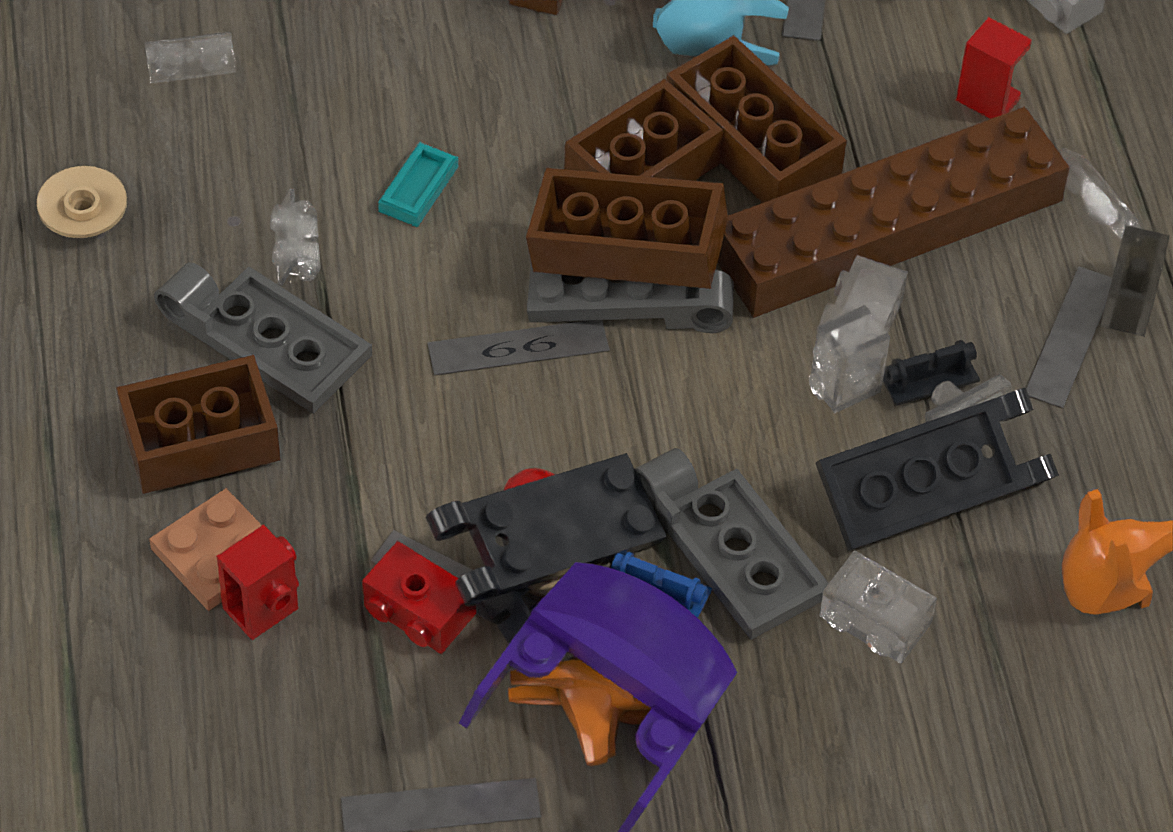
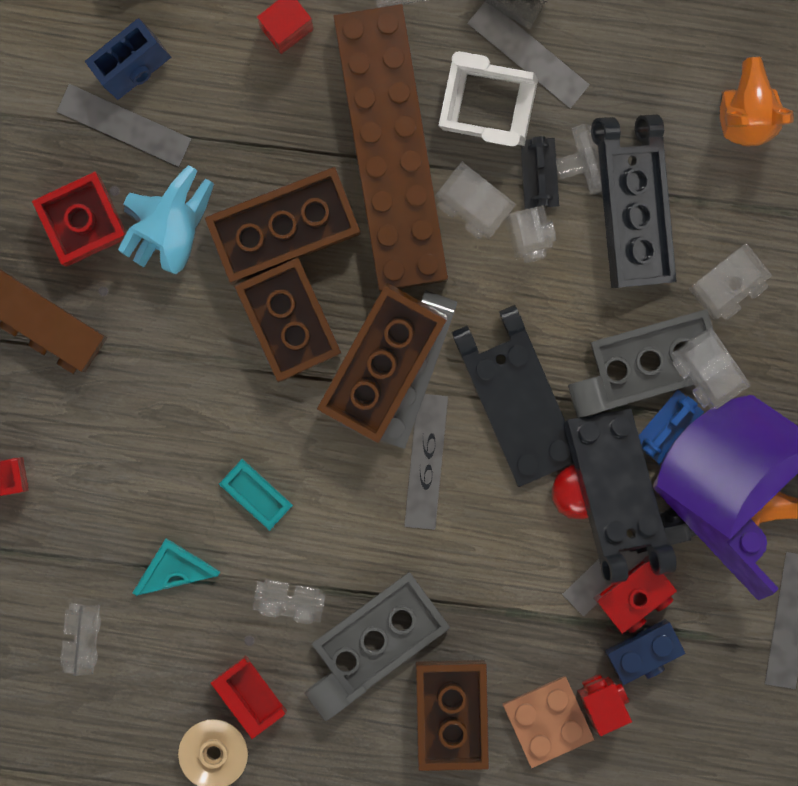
camera: 65 degrees left, 35 degrees up
none -> teal tile [132,538,221,596]
none -> red panel [211,655,287,739]
none -> white piece [438,51,538,147]
none -> black hinge [451,305,574,487]
none -> dark blue brick [604,619,686,685]
none -> clear brick [672,328,751,410]

